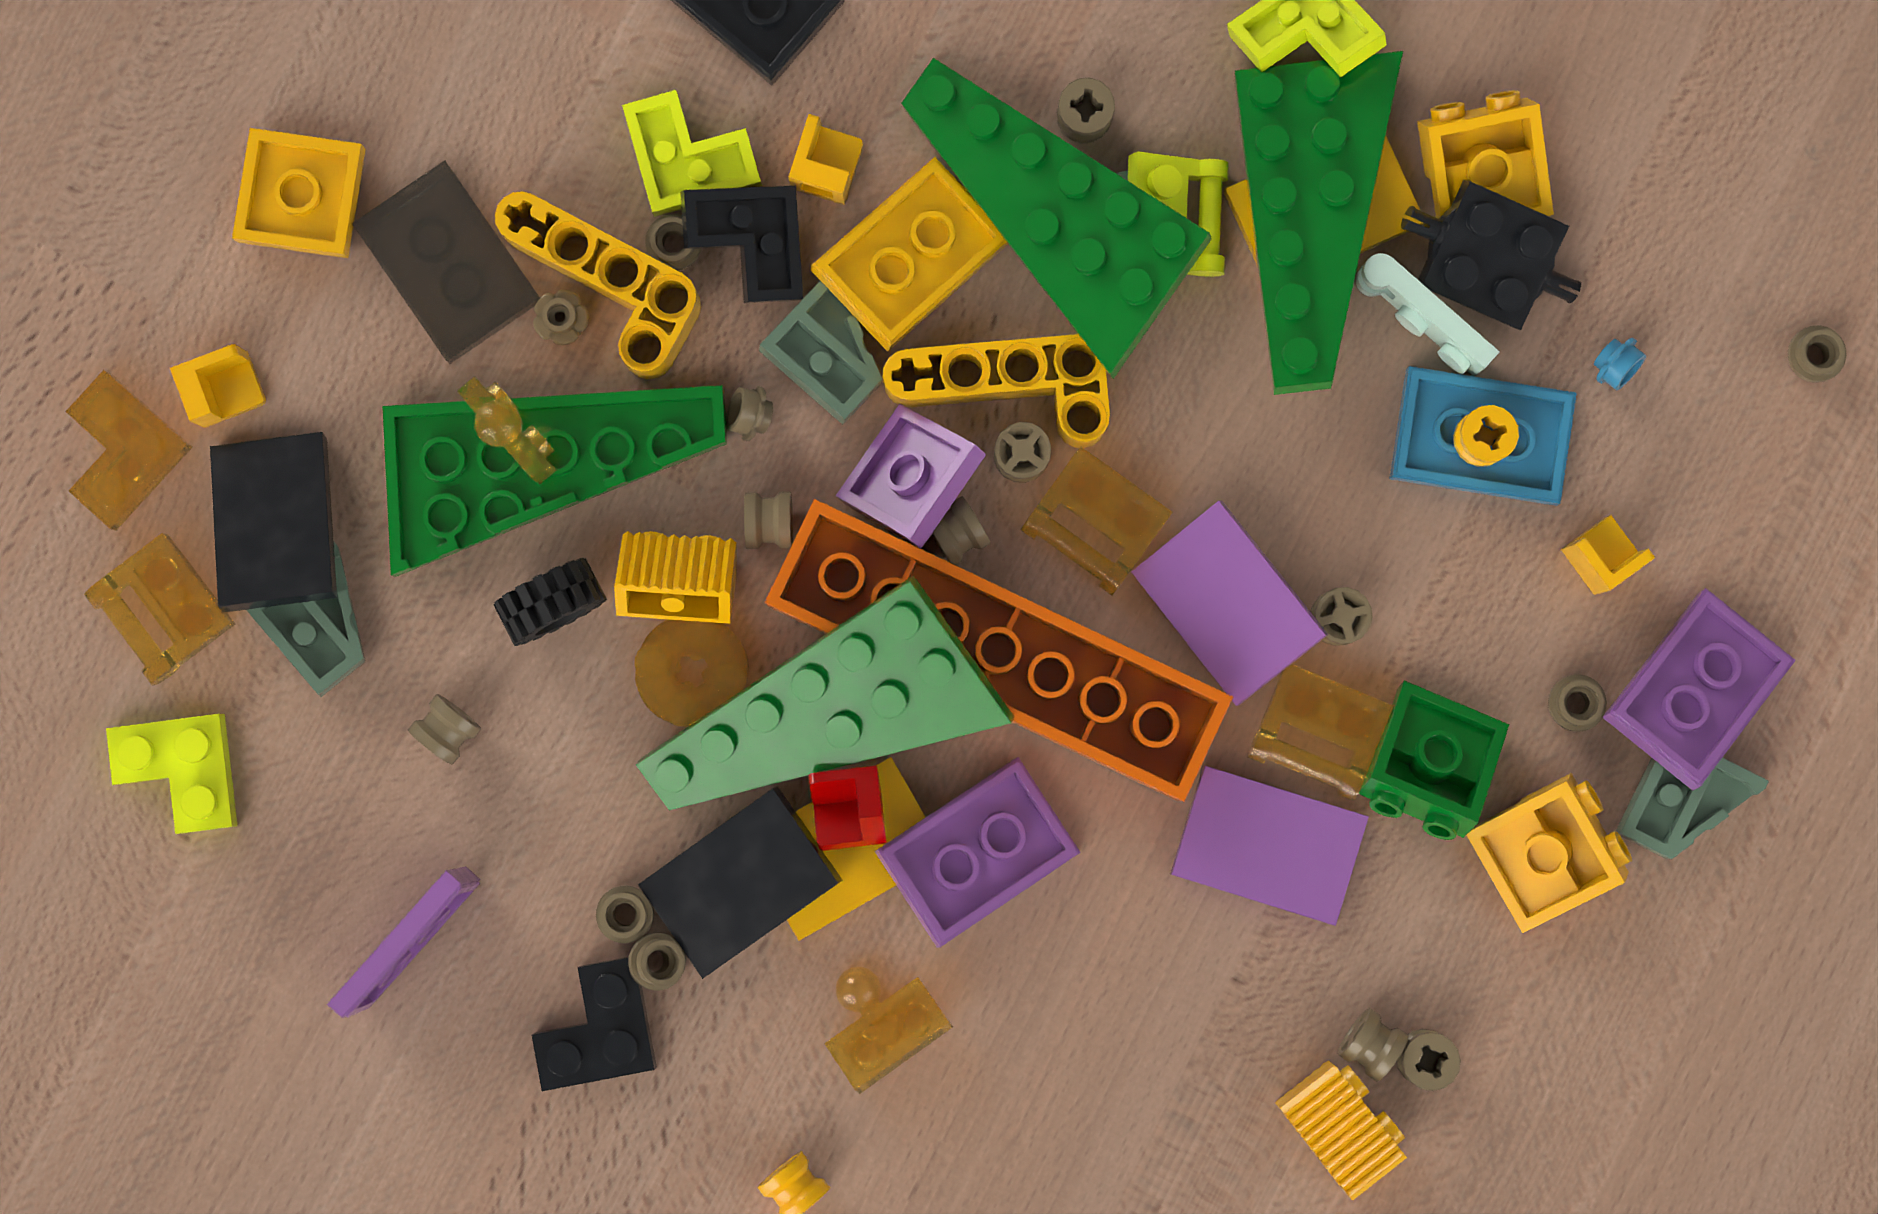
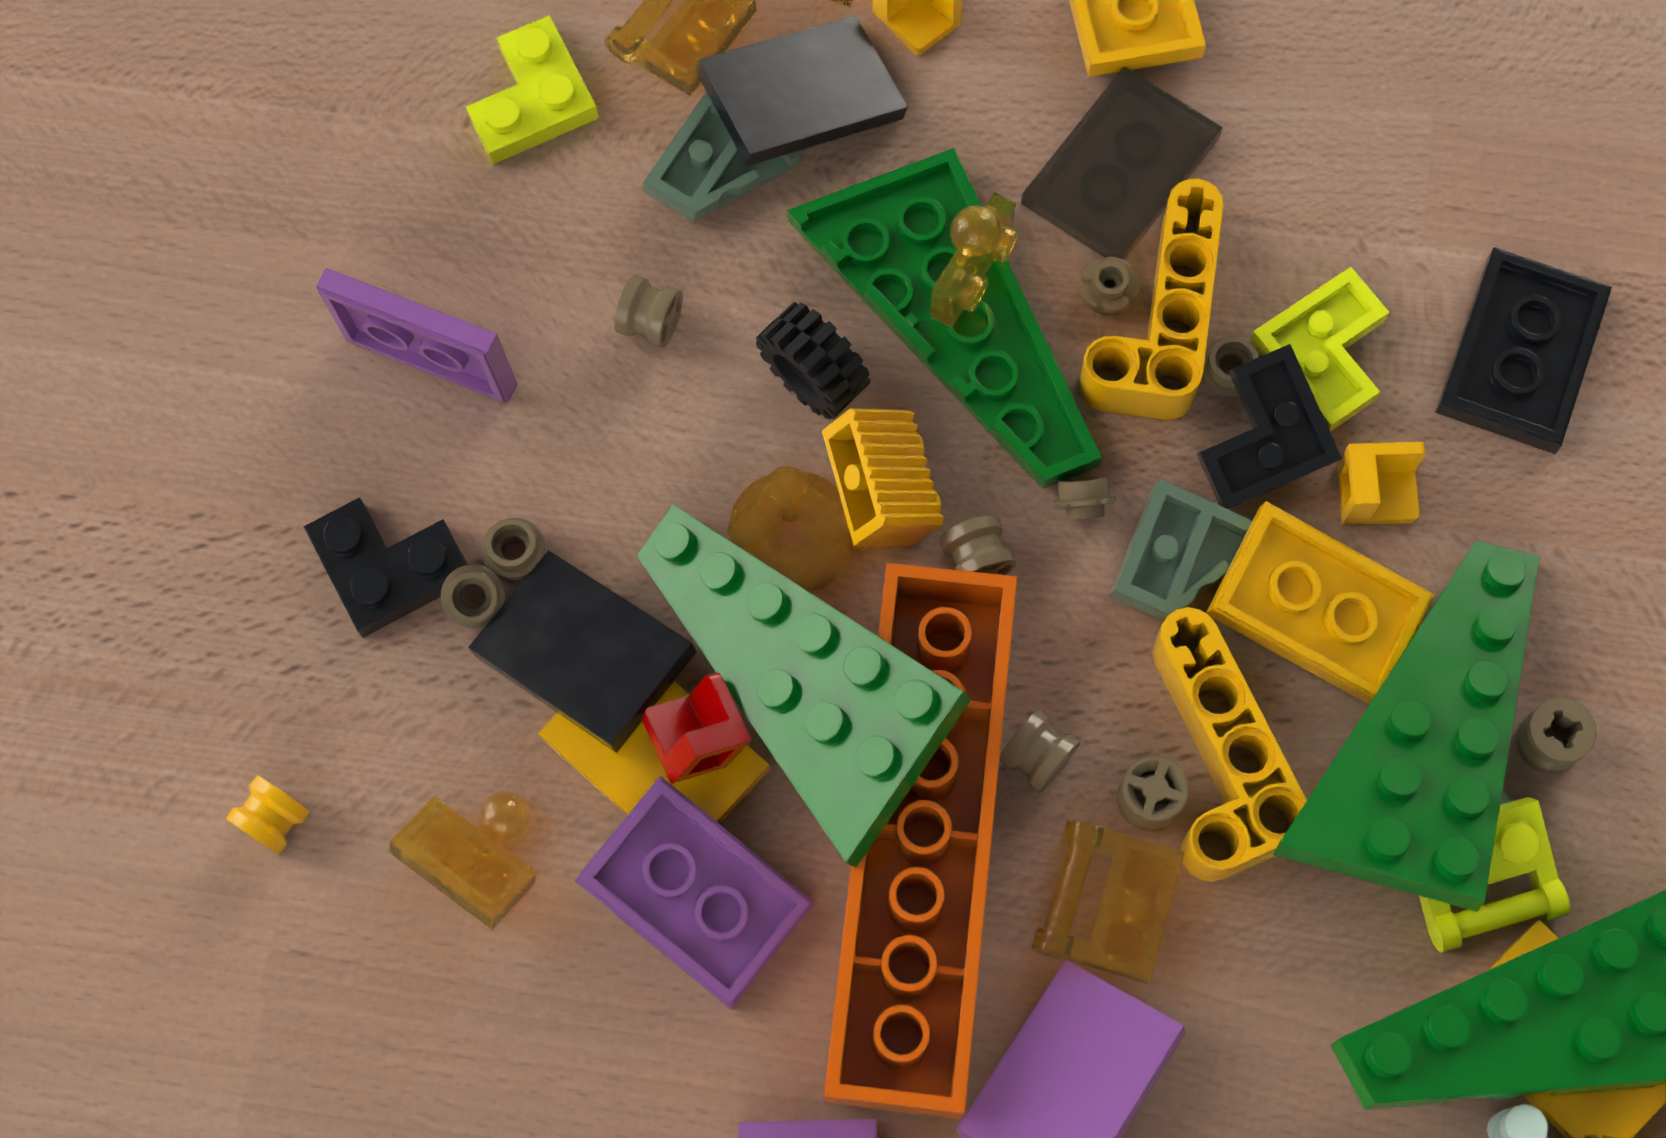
camera: 75 degrees right, 15 degrees down
medium lavender plate [836,404,986,549] -> none

